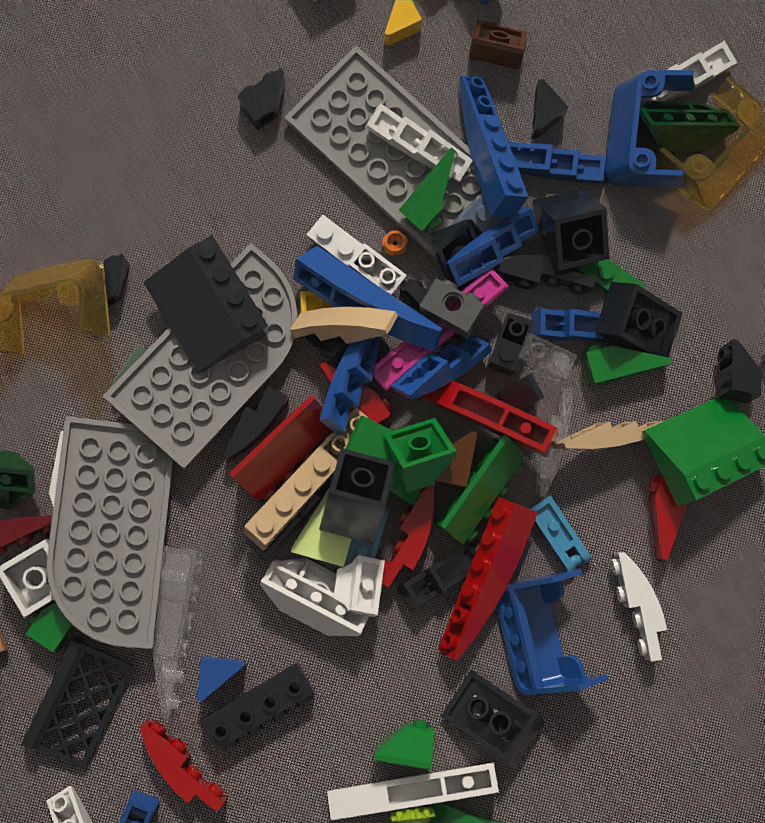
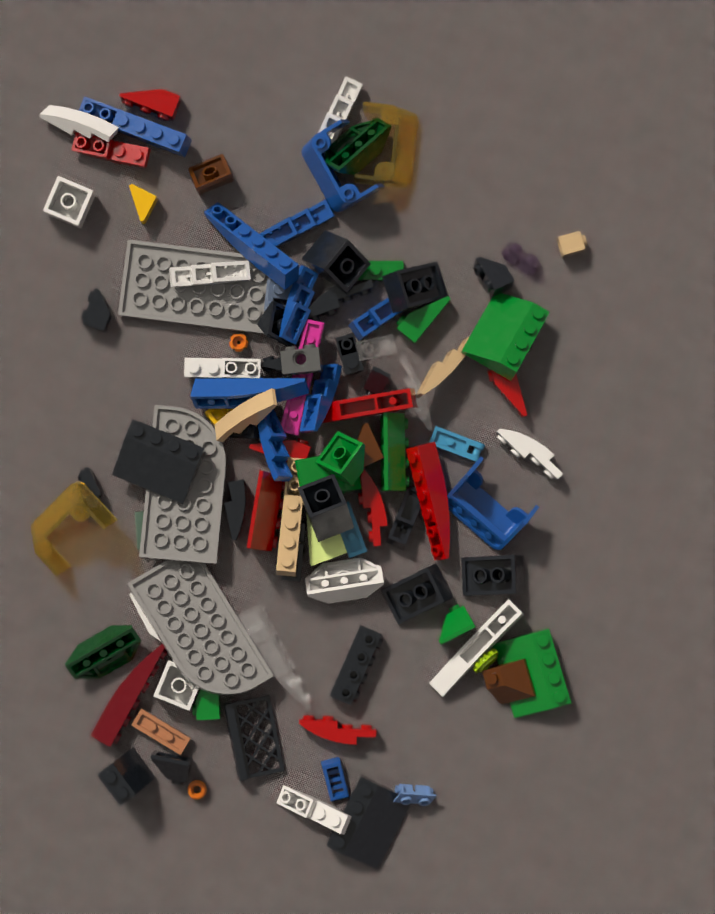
camera: 30 degrees left, 5 degrees up
blue slope [197,656,247,703] -> none
white slope [333,555,385,617] -> none
green slope [399,147,458,233] -> none
black slope [531,79,568,139] -> none
none -> black slope [381,563,454,625]

